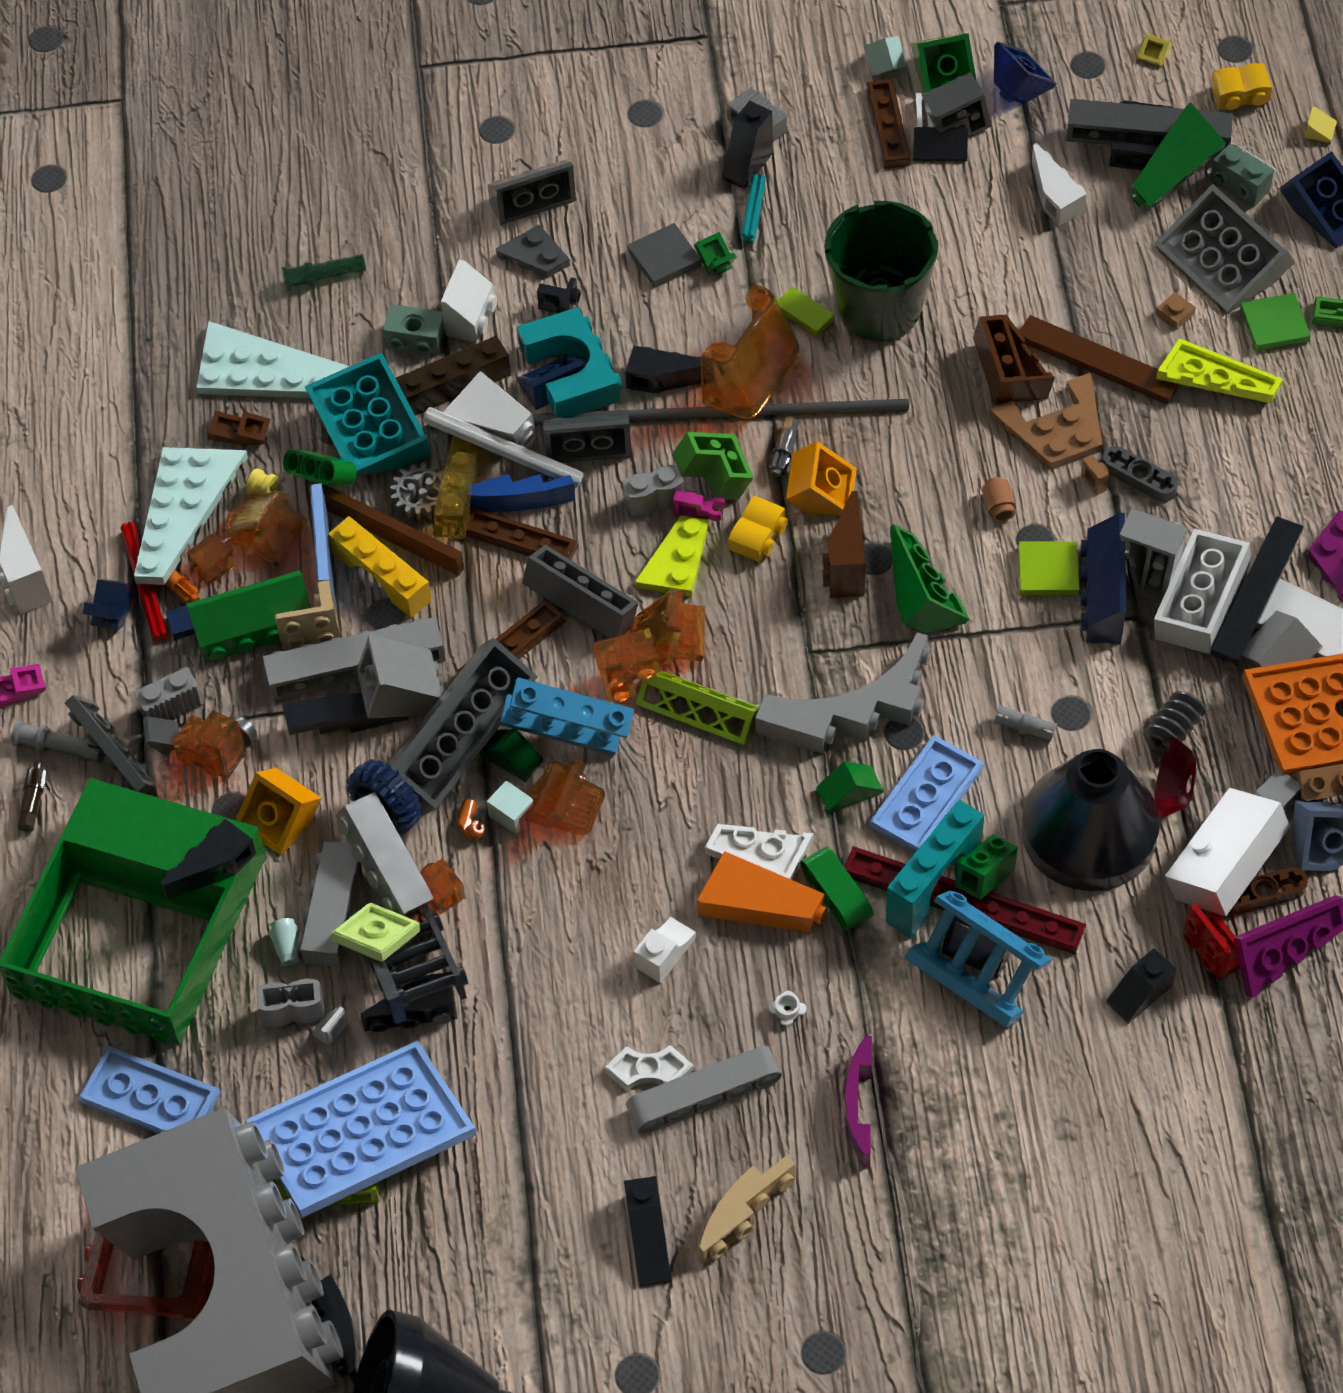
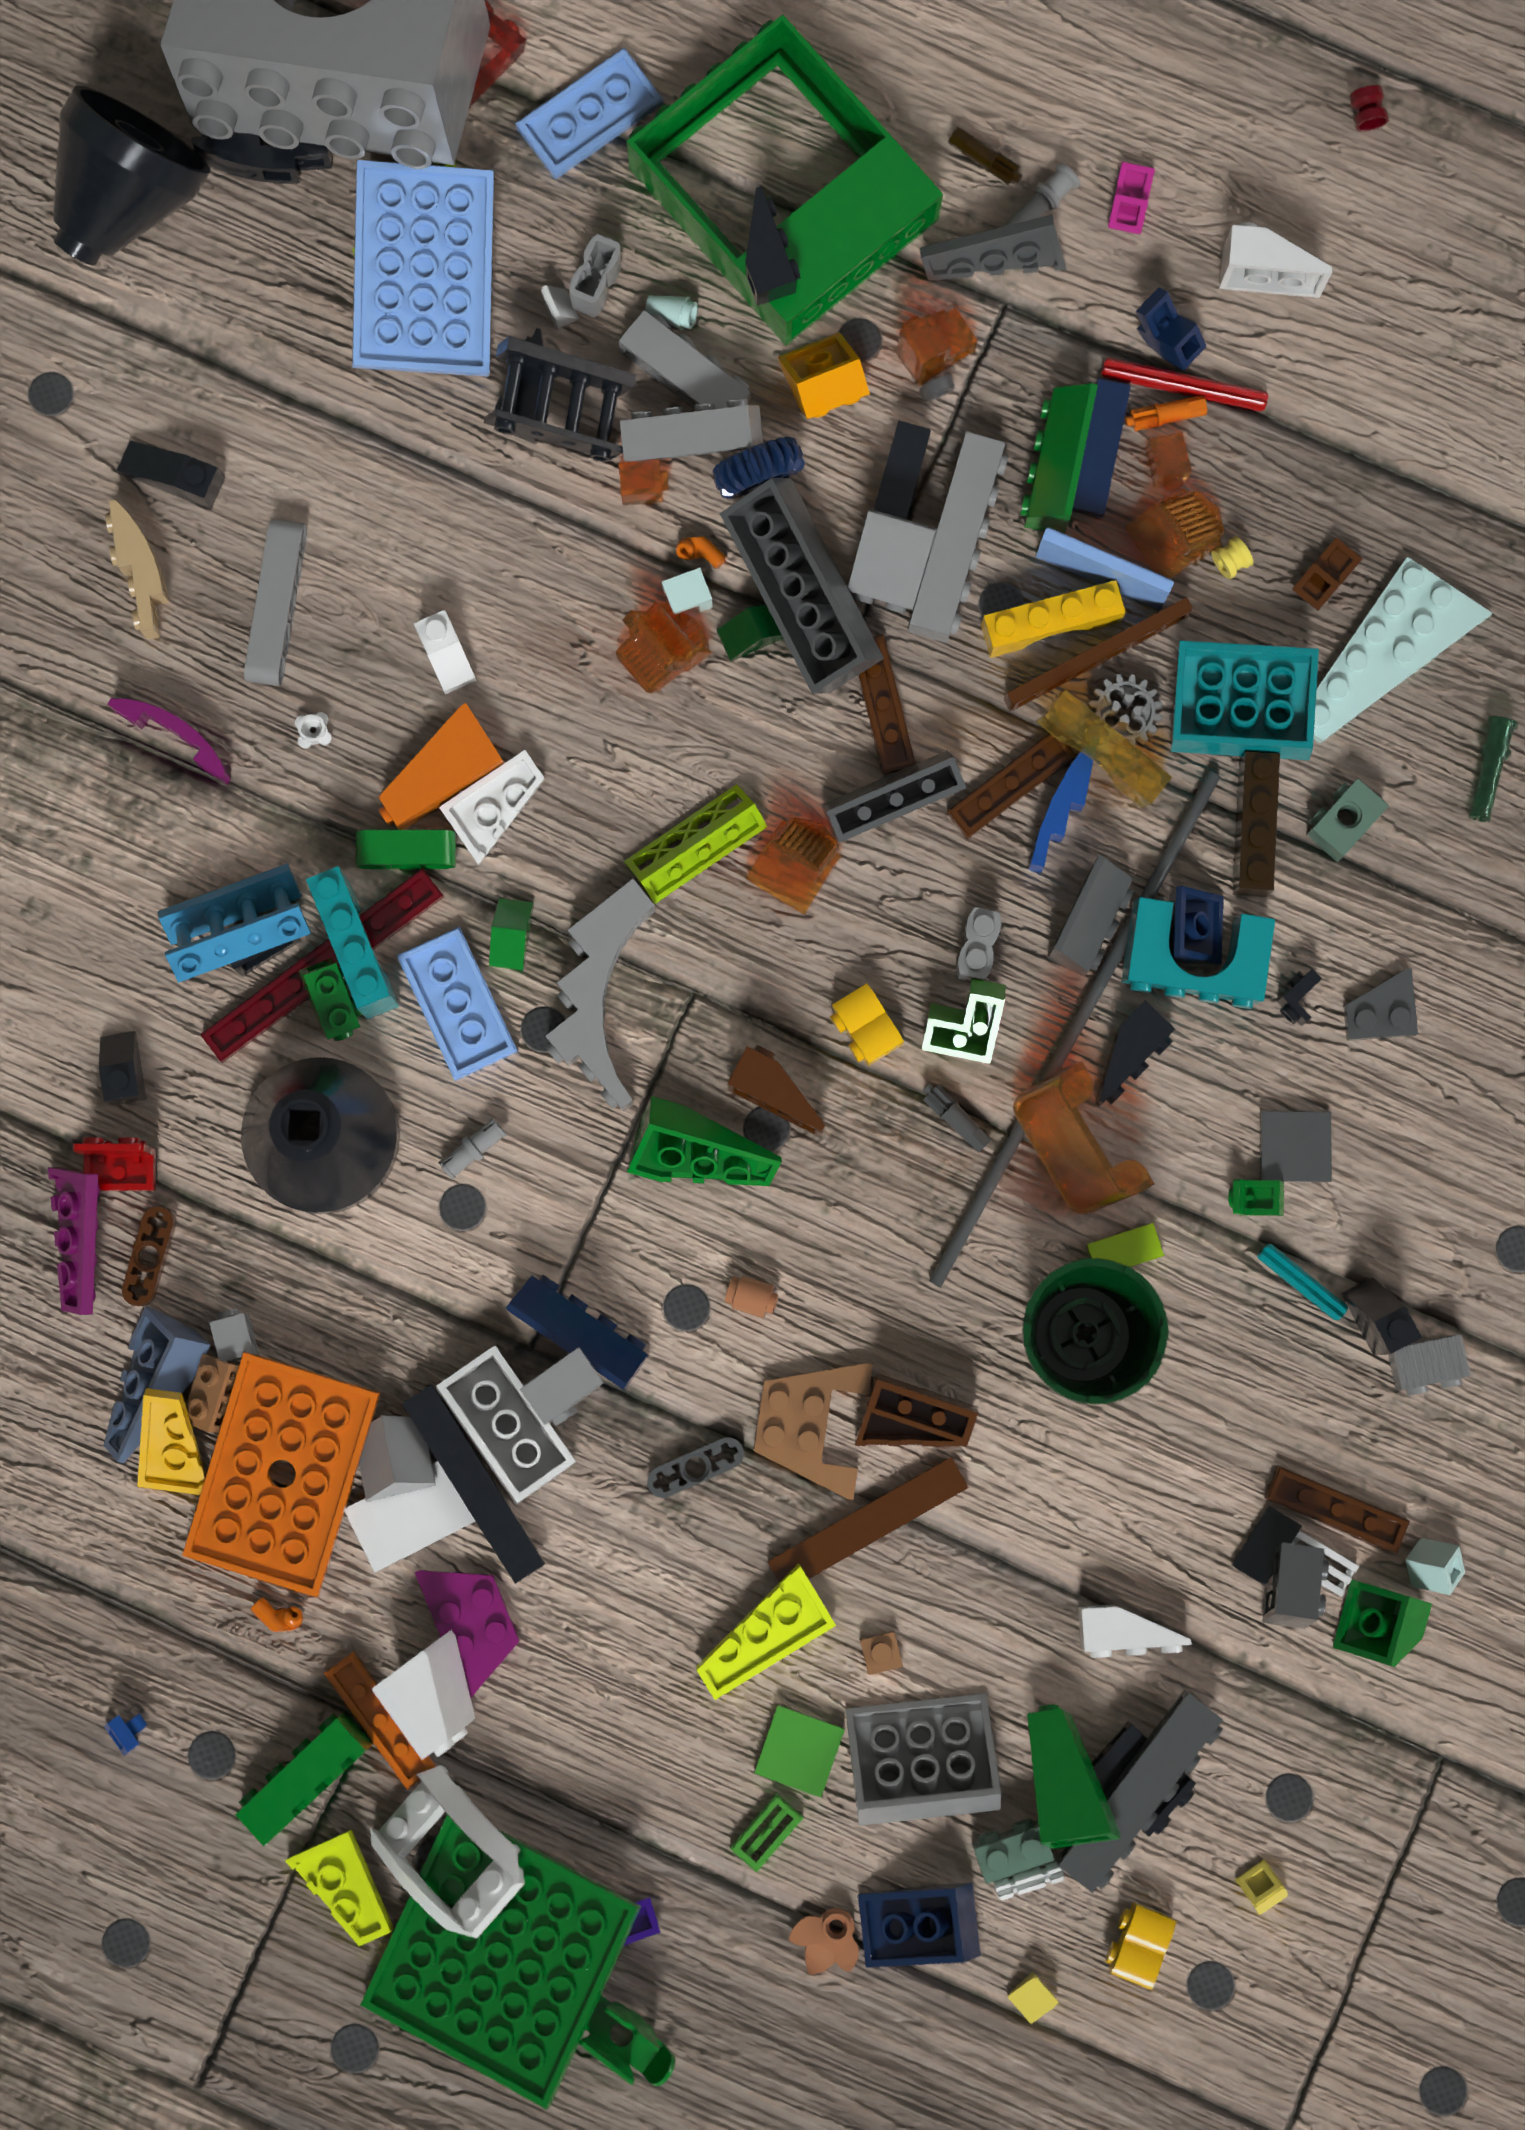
camera: 115 degrees right, 25 degrees up
light grey brick [133,666,203,720] -> none
light aqua wing [134,447,248,585] -> none
dark grey slope [143,716,181,754] -> none
tan bracket [275,580,341,650] -> none
green beam [283,449,357,487] -> none
yellowish green tile [332,902,420,962] -> none
white axle [423,407,583,487] -> none
white slope [441,259,497,343] -> none
white slope [443,371,535,446] -> none
dark grey slope [487,160,576,225] -> none
dark azure fence [499,677,634,756] -> none
clear orange brick [592,628,661,702] -> none
white tile [604,1046,694,1092] -> none
neon yellow wing [635,515,709,597] -> none
dark pink plate [673,491,725,521] -> none
light orange slope [786,441,857,516] -> none
clear blue slope [994,41,1057,104] -> none
lime tile [1018,541,1079,596] -> none
medium nougat plate [1081,454,1109,495] -> none
dark grey piece [1143,691,1207,756] -> none
dark red piece [1154,736,1196,817] -> none
white brick [1165,788,1290,916] -> none

